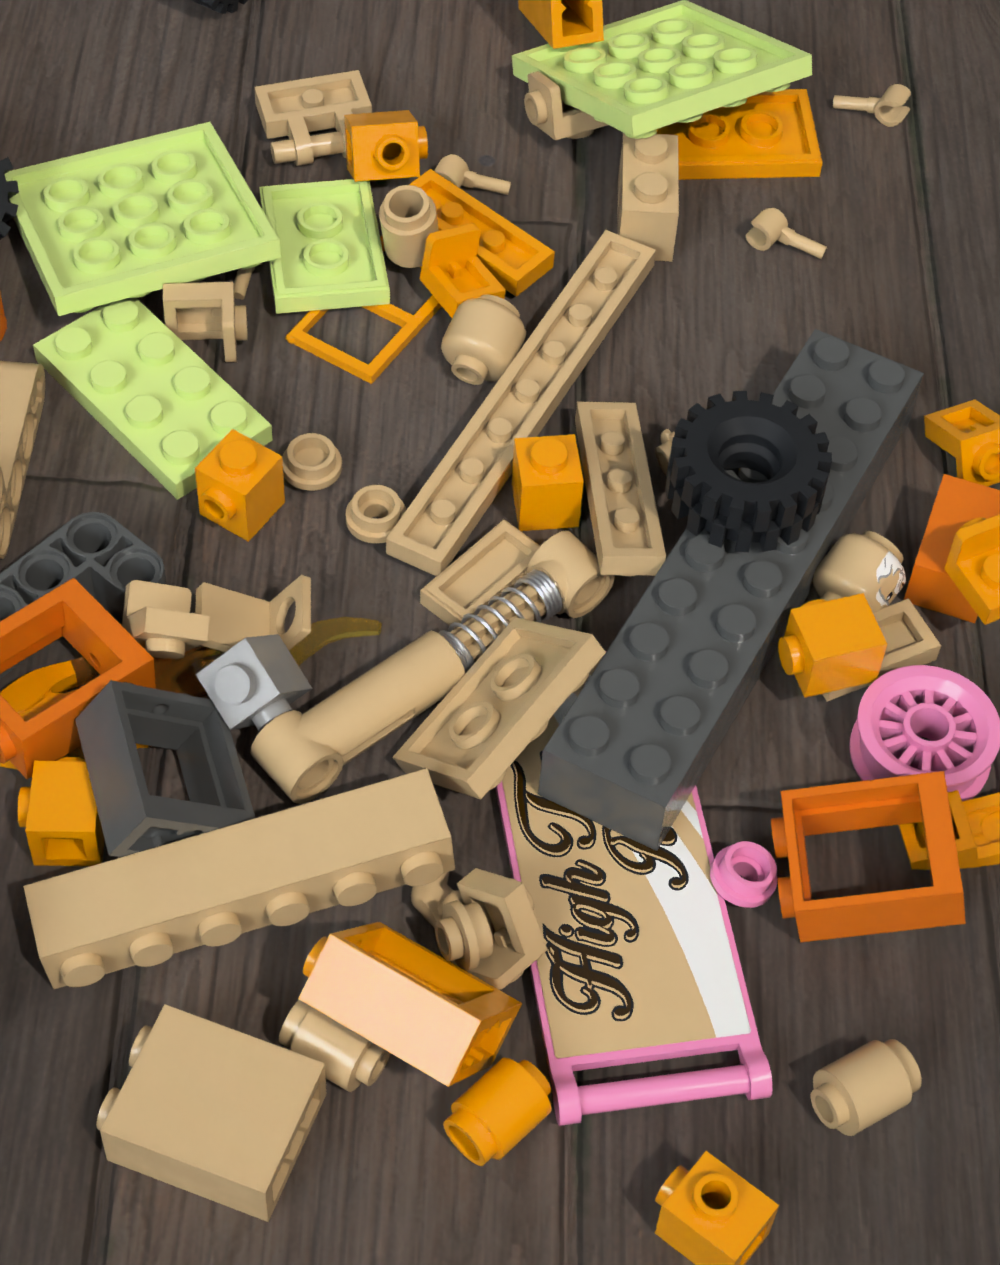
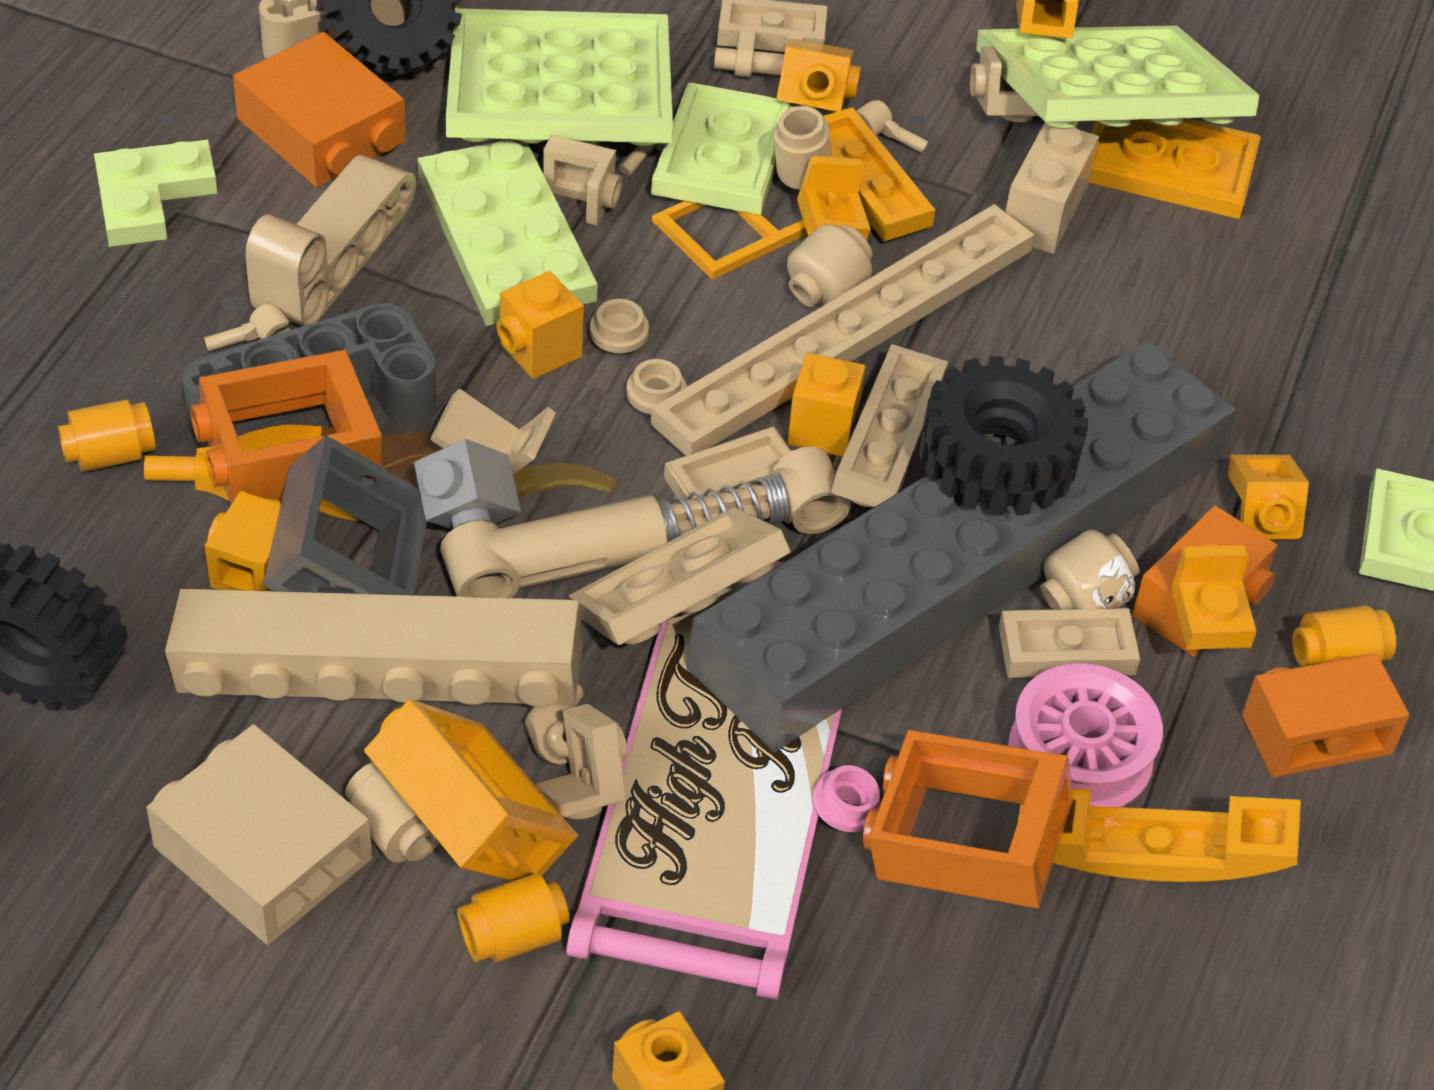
camera: 20 degrees right, 5 degrees down
tan bracket [122,580,210,659] -> none
tan plate [435,900,493,971] -> none
tan hand [746,208,827,259] -> none
light orange brick [778,593,888,698] -> none
tan brick [811,1039,922,1136] -> none
tan hand [833,84,911,127] -> none

